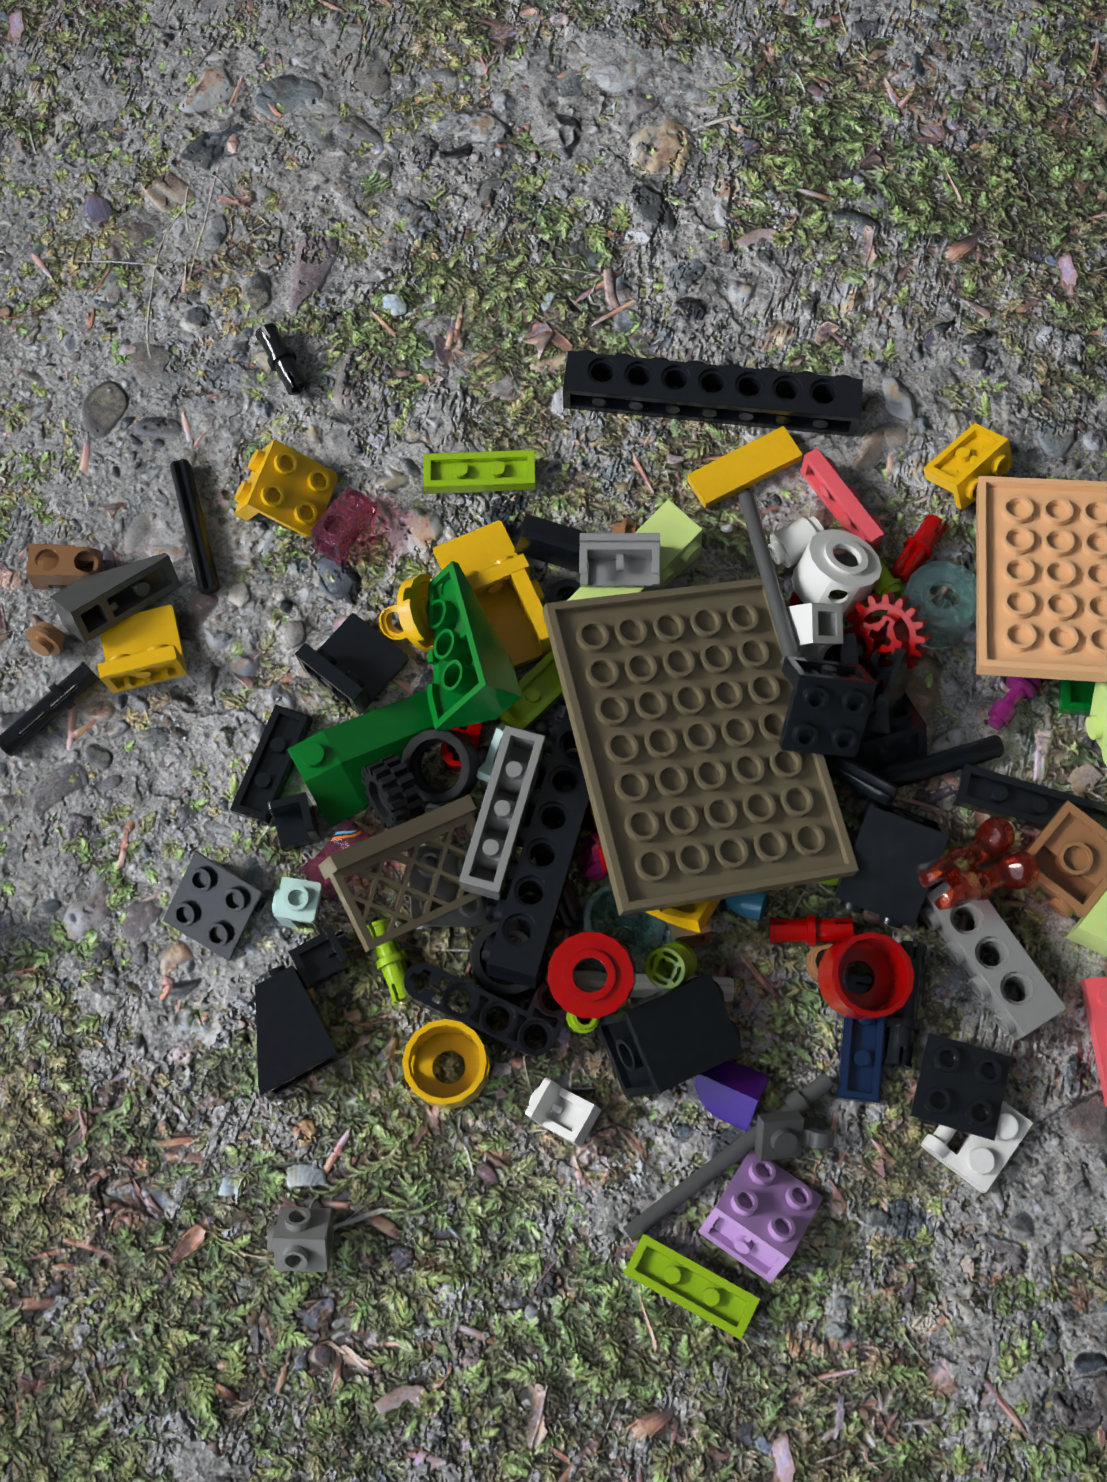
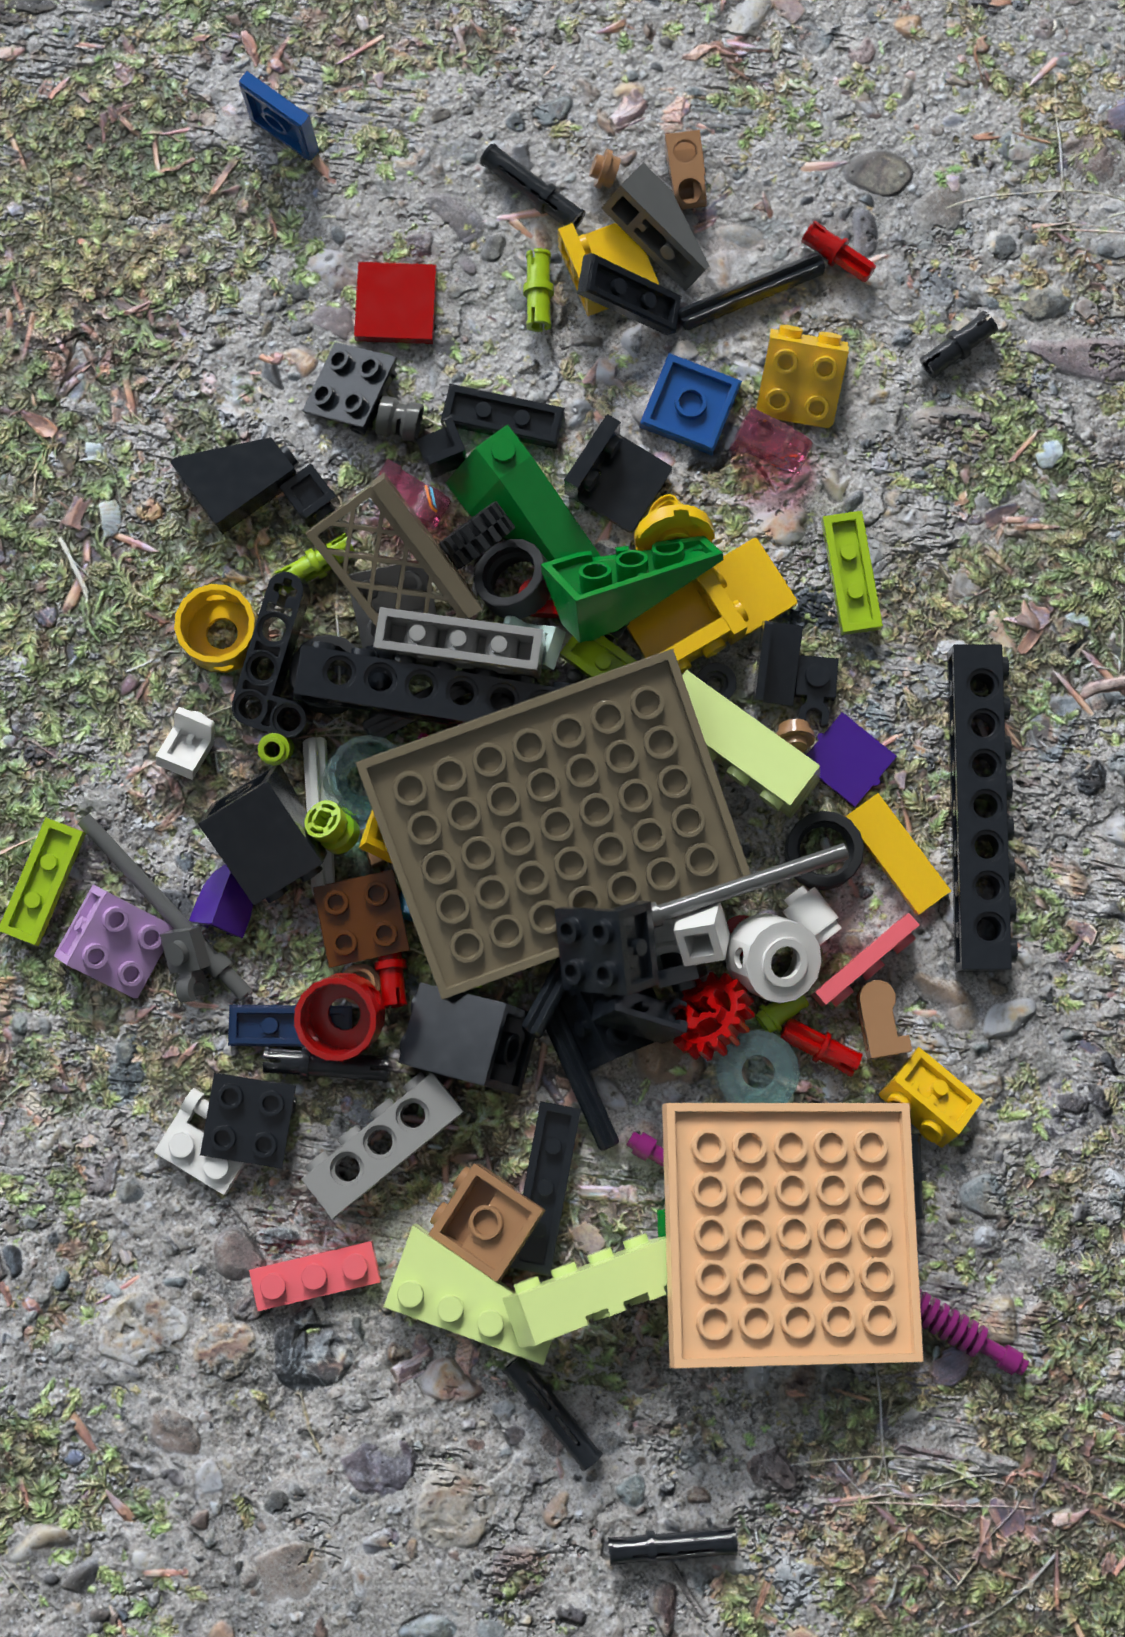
camera: 80 degrees right, 10 degrees up
light grey brick [267,1207,335,1272] -> none
light aqua bracket [272,876,323,929] -> none
red piece [548,932,636,1019] -> none
light grey hinge [579,533,660,588] -> none
clear red piece [919,816,1039,910] -> none
none -> reddish brown hinge [313,870,410,968]
none -> red tile [354,262,437,344]
none -> dark grey wheel [375,395,424,443]
none -> lime pin [523,248,554,332]
none -> black tile [577,253,681,335]
none -> blue tile [639,353,742,456]
none -> black tyre [784,811,864,891]
none -> black plate [794,655,839,728]
none -> red axle [801,221,876,282]
none -> dark purple piece [806,712,897,807]
none -> medium nougat leg [856,980,912,1060]

